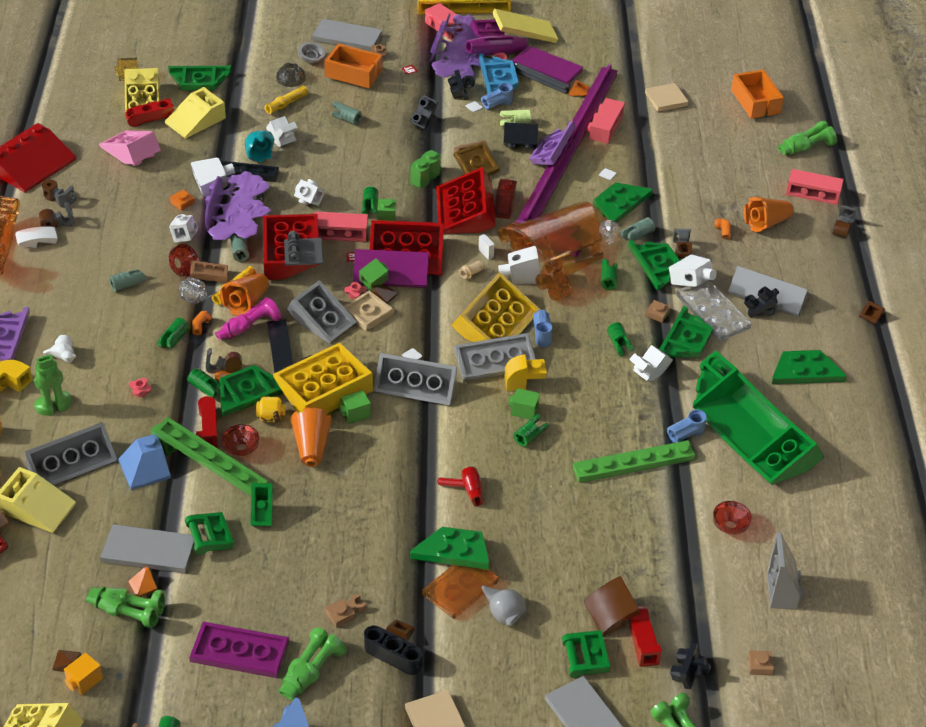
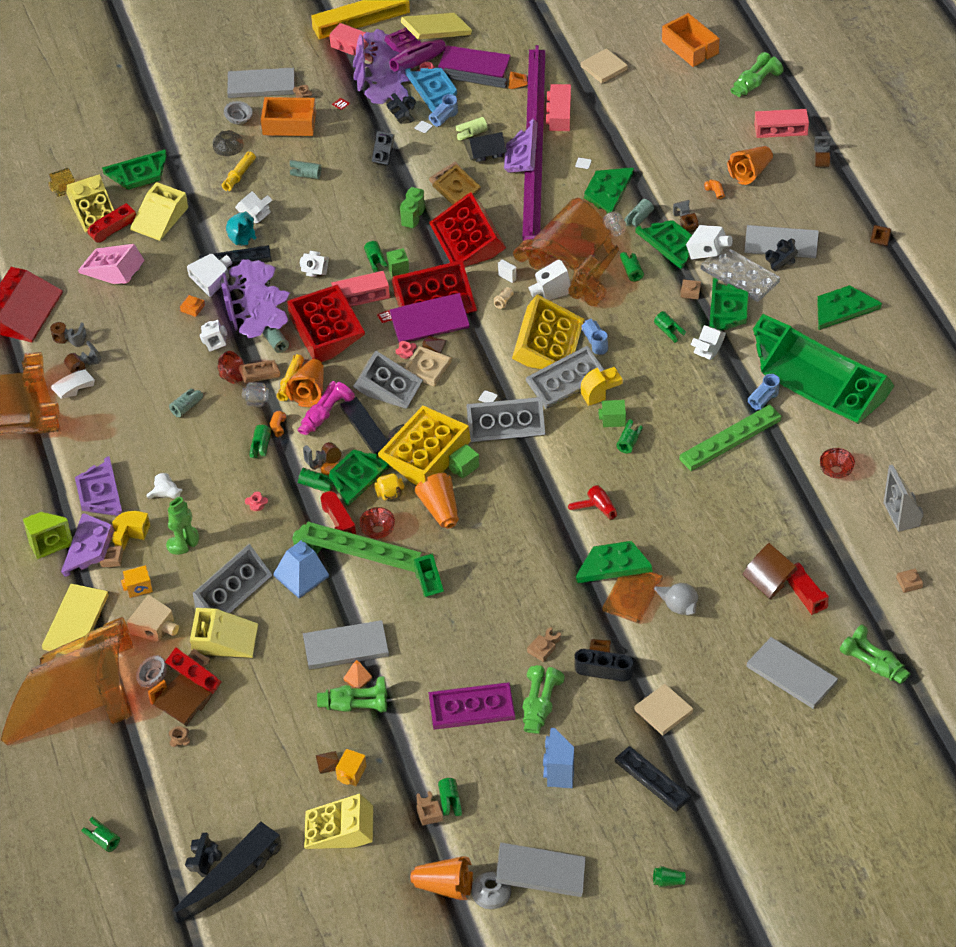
camera: 15 degrees left, 5 degrees up
green plate [185,512,234,555] -> none
dark grey hinge [284,231,323,266] -> none
bright green brick [359,259,389,292] -> none
clear red slope [494,179,517,219] -> none
green plate [562,630,610,678] -> none
black hips [670,642,711,689] -> none

